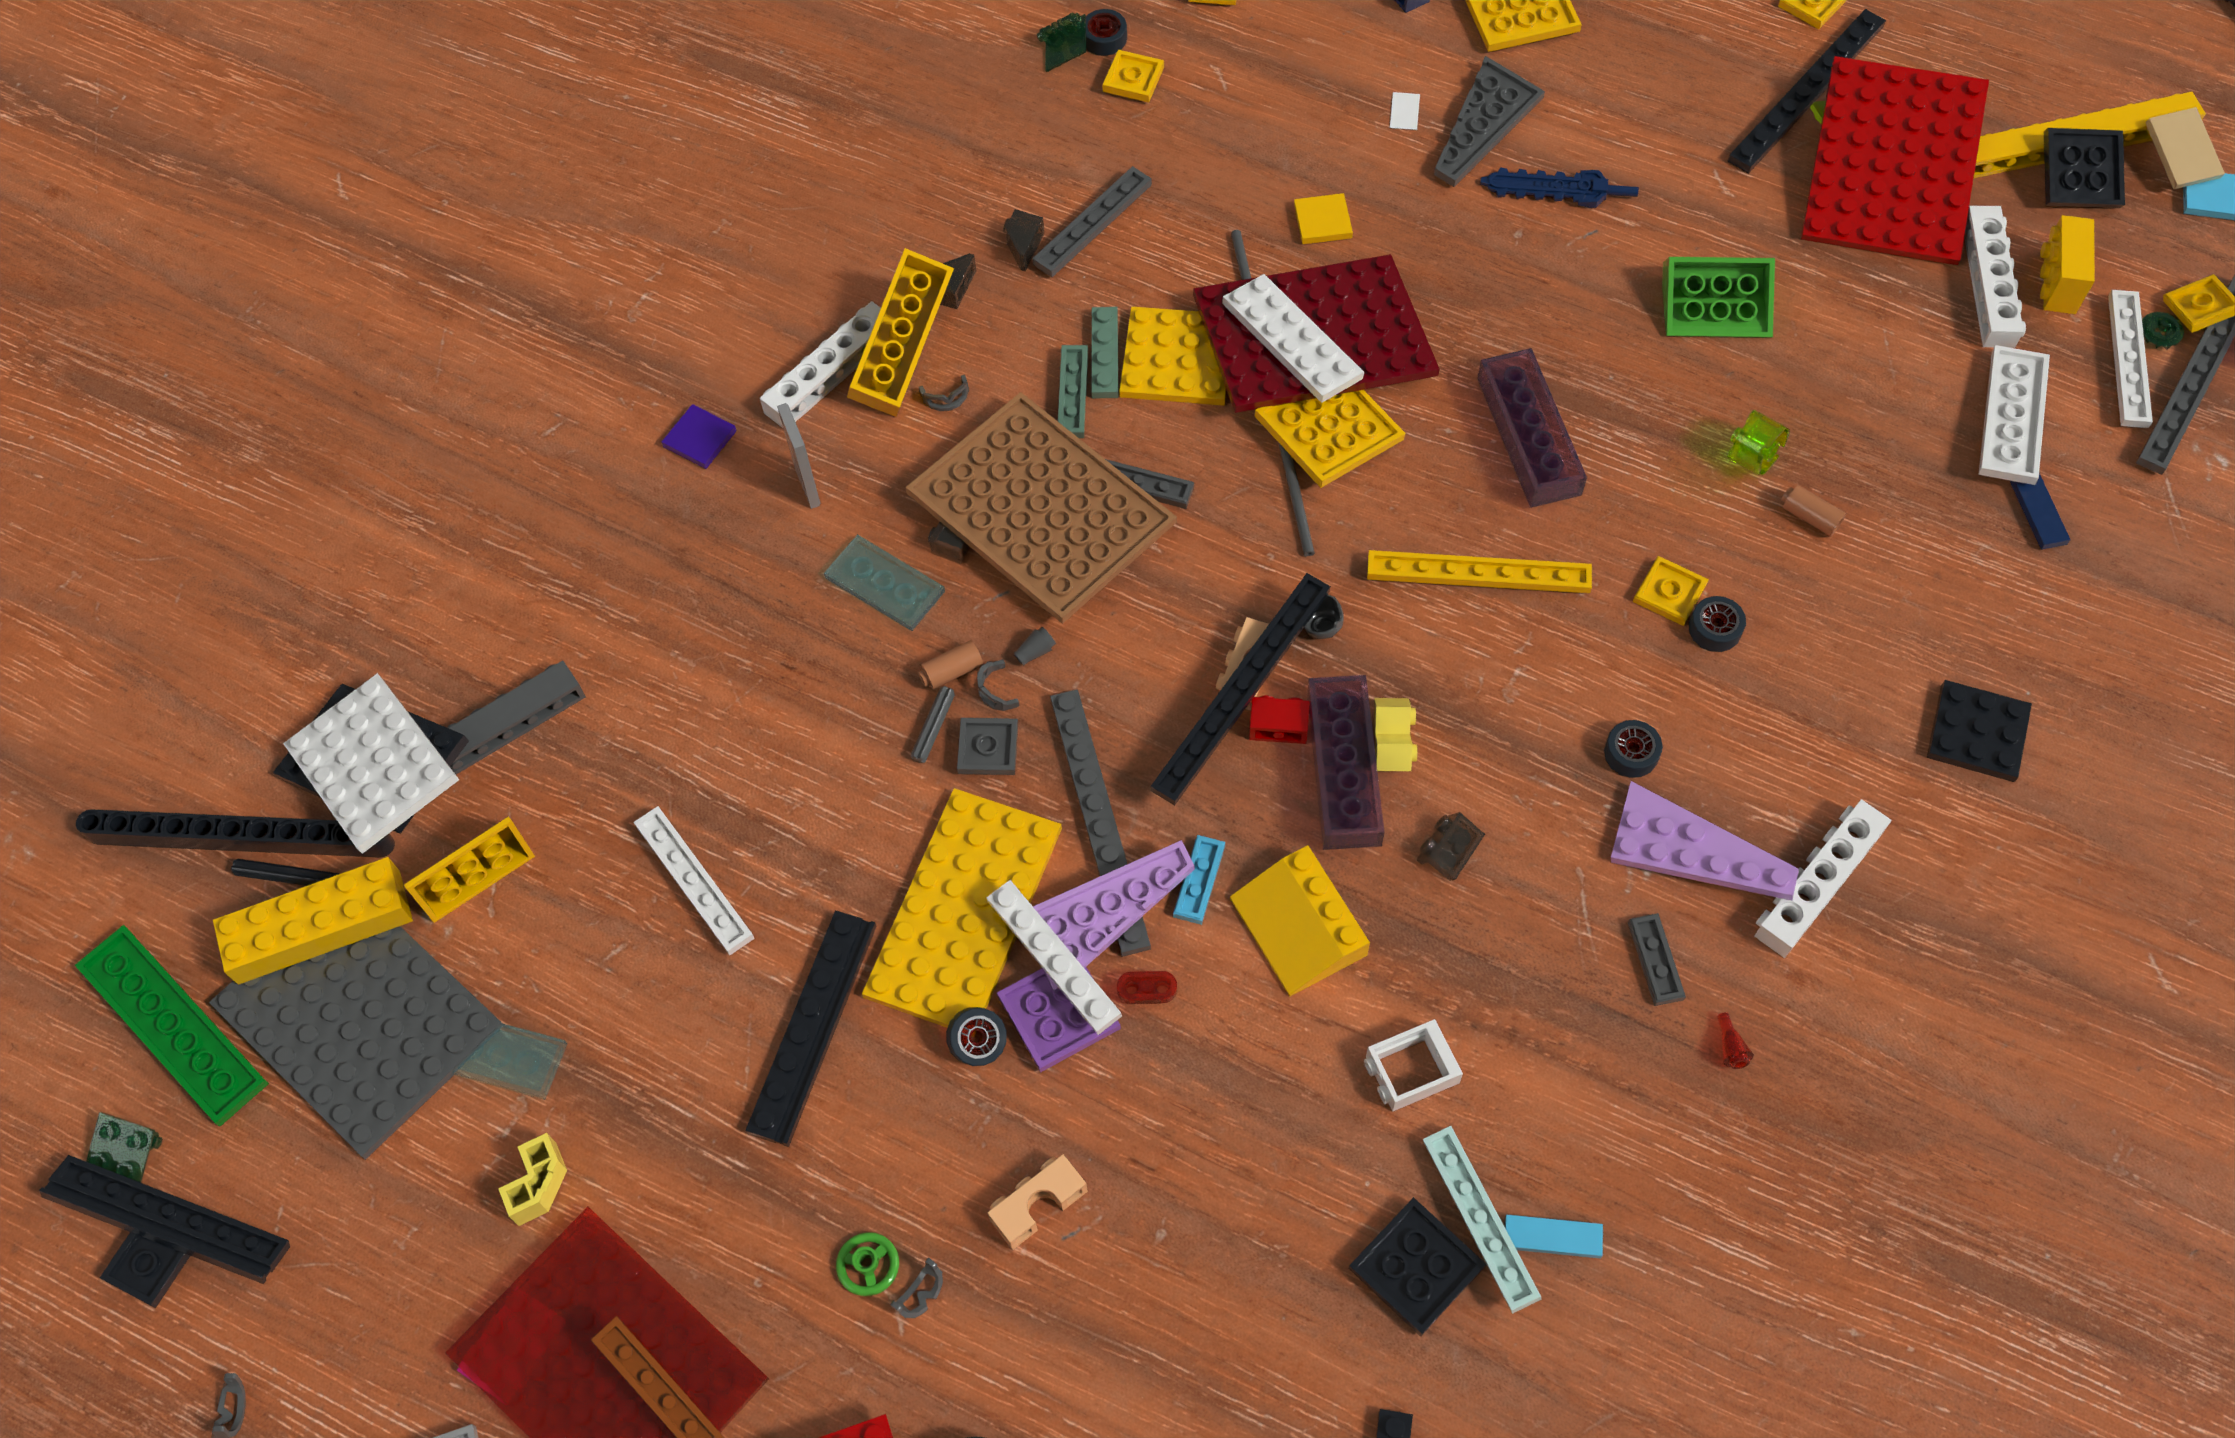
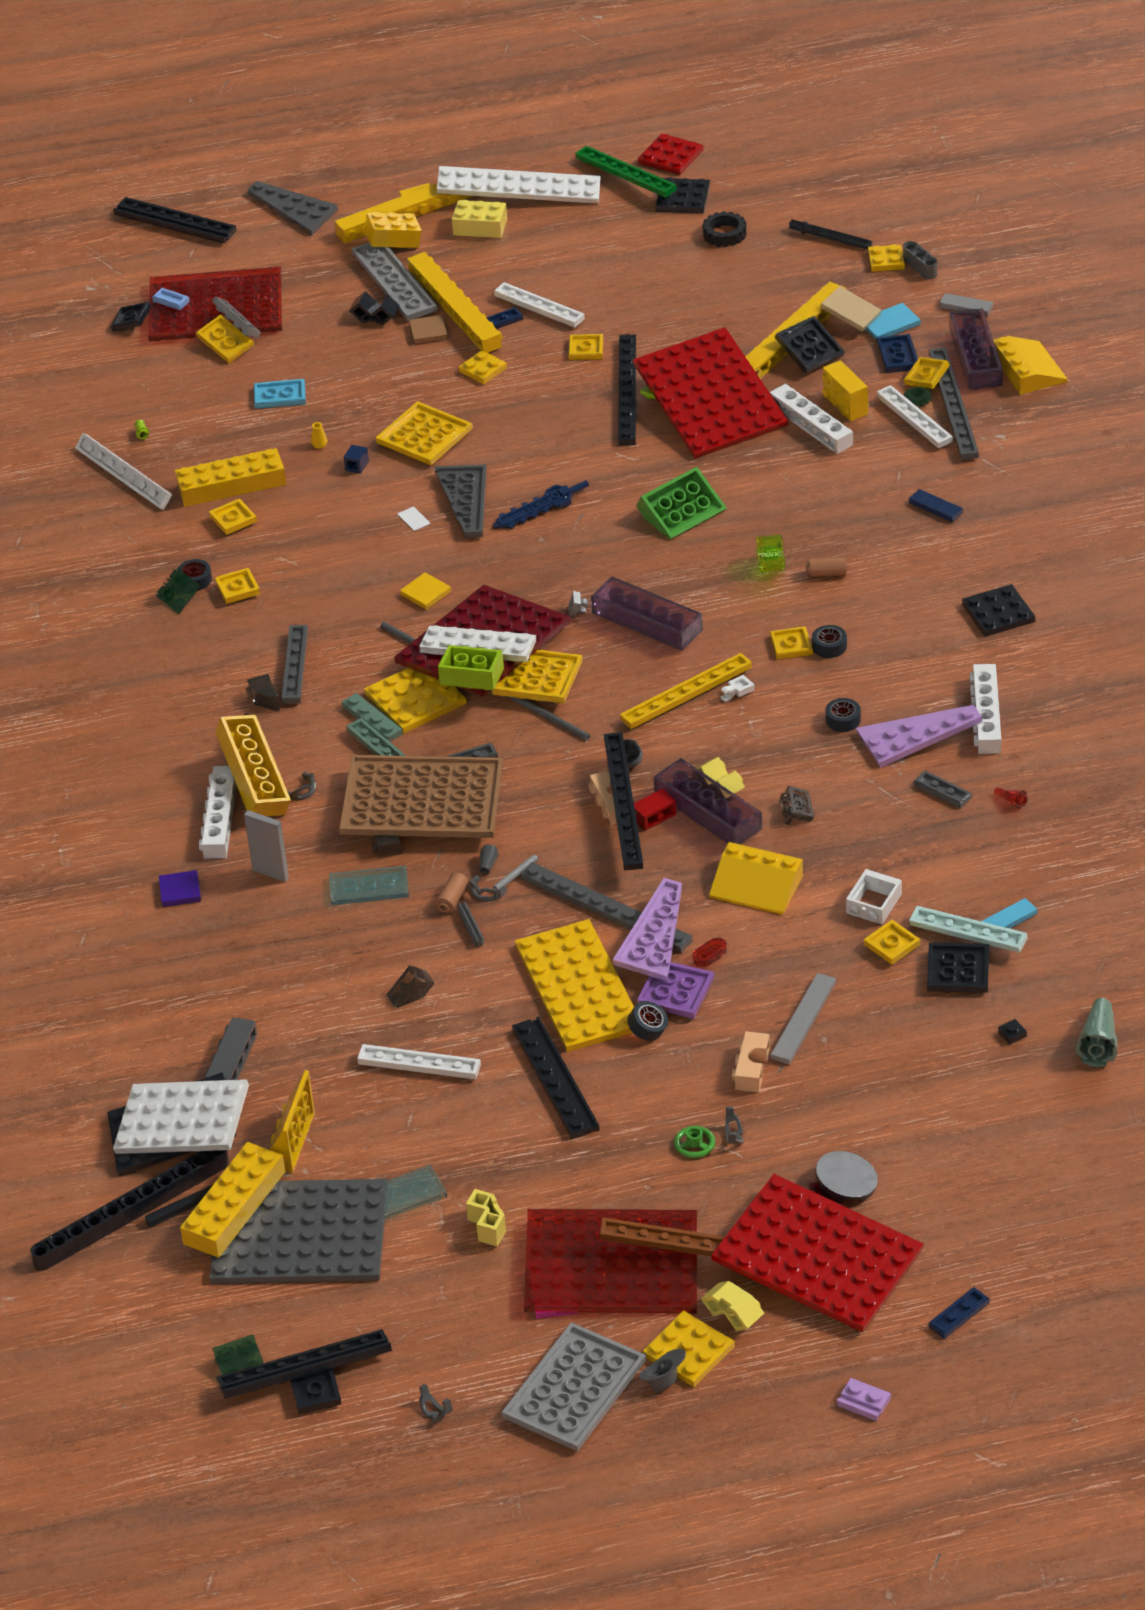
camera: 40 degrees left, 20 degrees down
green plate [75,925,269,1127] -> none
dark grey plate [957,718,1018,775] -> none
white plate [987,880,1122,1035] -> none
medium azure tile [1173,835,1225,925] -> none
white plate [1979,345,2050,485] -> none
none -> clear smoke slope [386,965,435,1008]
none -> lime brick [438,645,504,690]
none -> light grey bar [493,854,538,890]
none -> light grey tile [568,591,589,618]
none -> white plate [721,675,754,702]
none -> light grey tile [771,973,836,1065]
none -> yellow plate [864,920,920,965]
none -> dark blue tile [876,334,918,373]

